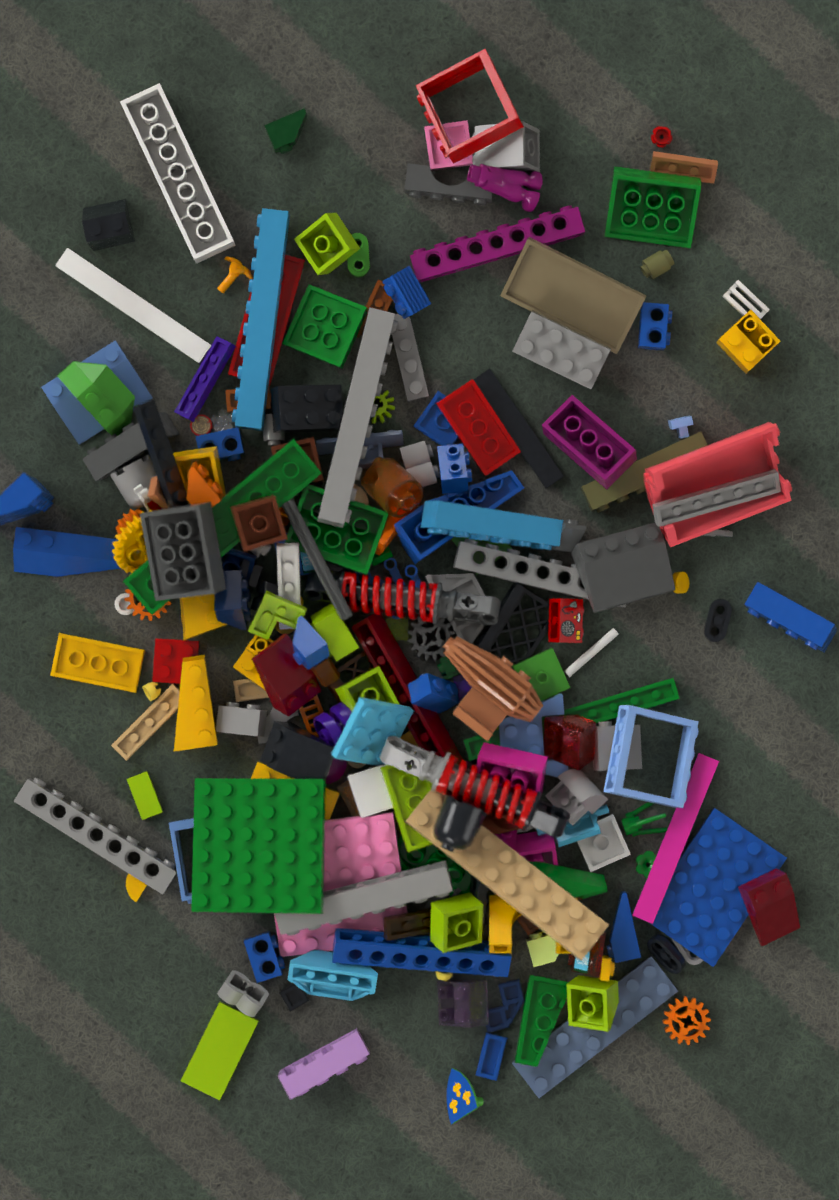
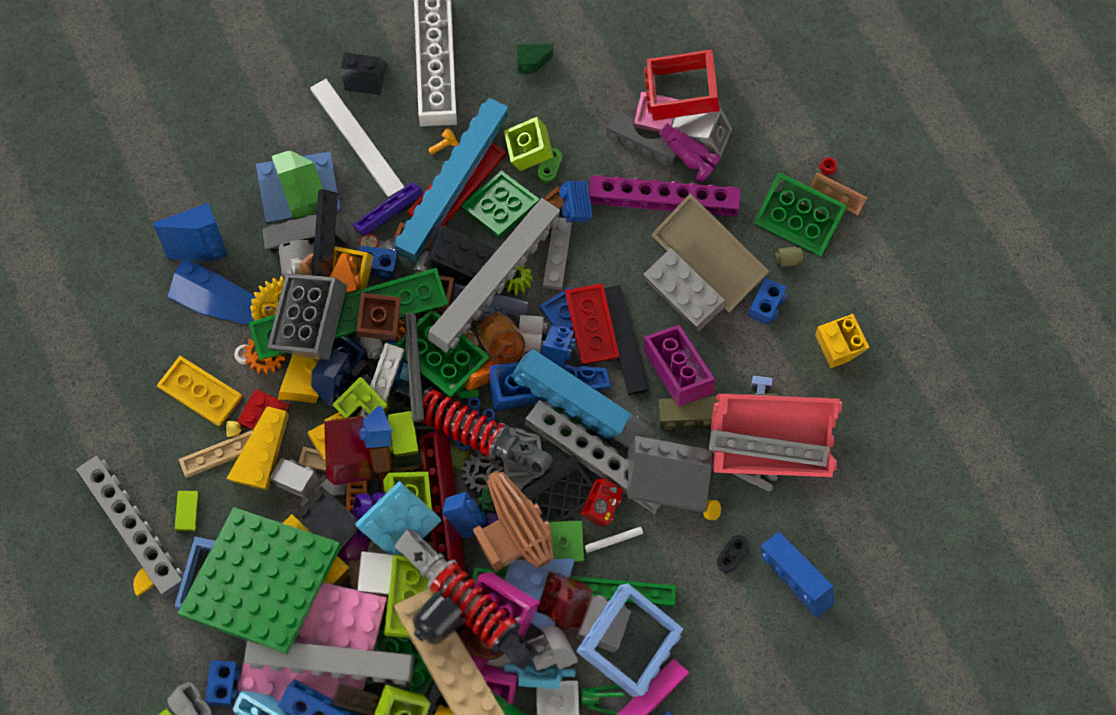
camera: 20 degrees right, 20 degrees down
white tile [722,280,770,319] -> none

